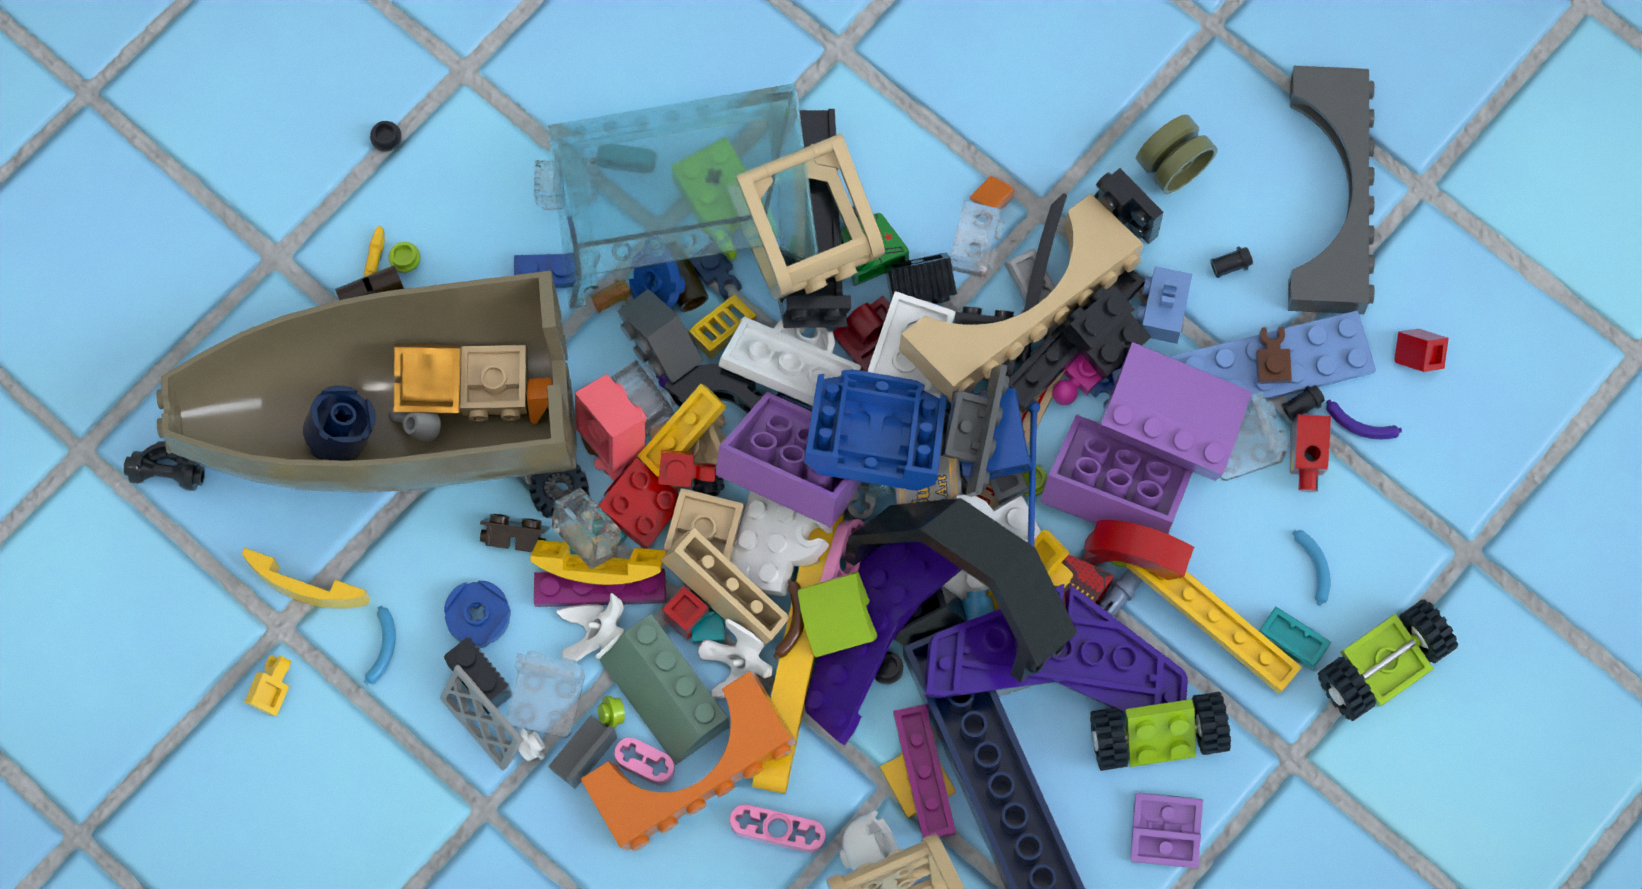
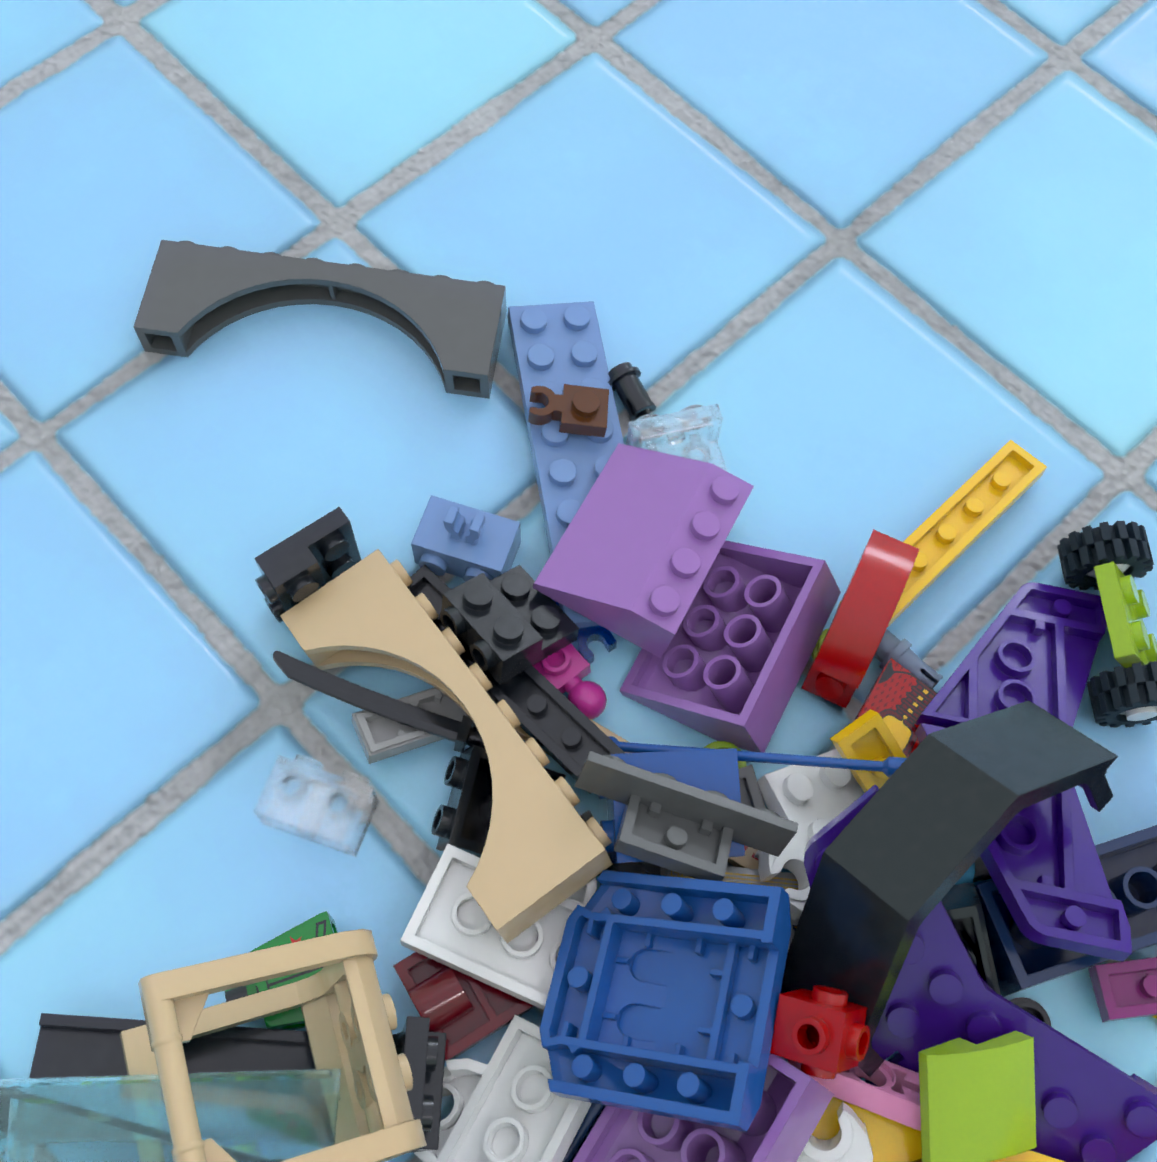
camera: 90 degrees left, 5 degrees down
black brick [885,252,957,304] -> none
orange slope [970,176,1015,218] -> none
olive wheel [1135,114,1218,194] -> none
black pin [1210,246,1253,278] -> none
teal plate [1259,606,1332,671] -> none
red torso [1290,414,1331,492] -> none
dark azure piece [1292,530,1330,606] -> none
plate [1317,599,1458,721] -> none
dark purple piece [1326,399,1402,440] -> none
red panel [1394,329,1449,372] -> none
none -> red brick [770,985,870,1079]

